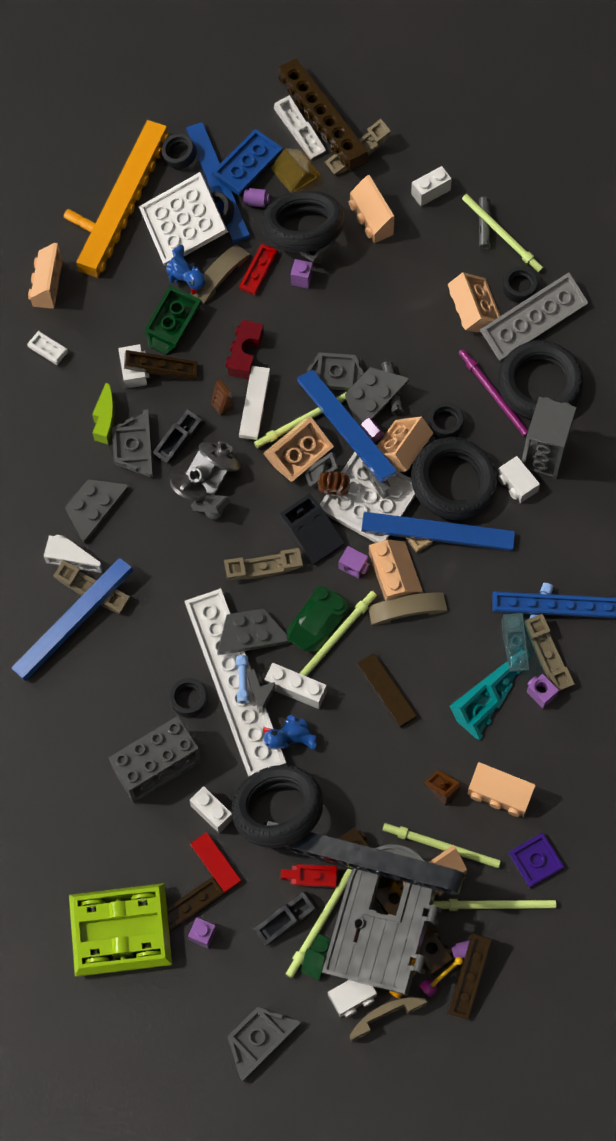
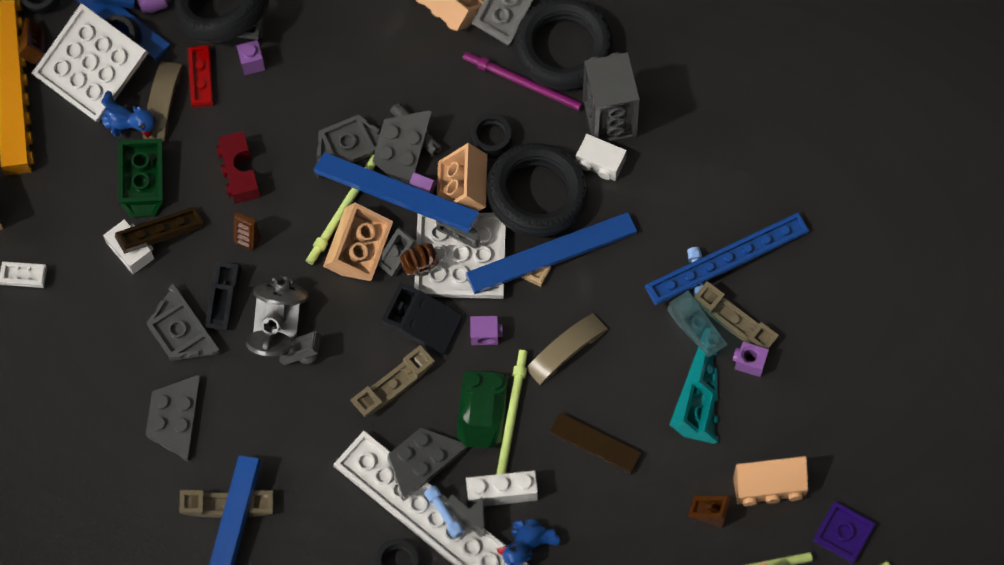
camera: 30 degrees left, 0 degrees up
white slope [44,535,103,573] -> none
lime slope [92,383,115,445] -> none
white slope [239,366,270,440] -> none
light nougat slope [369,540,423,601] -> none
none -> reddish brown slope [18,18,45,64]

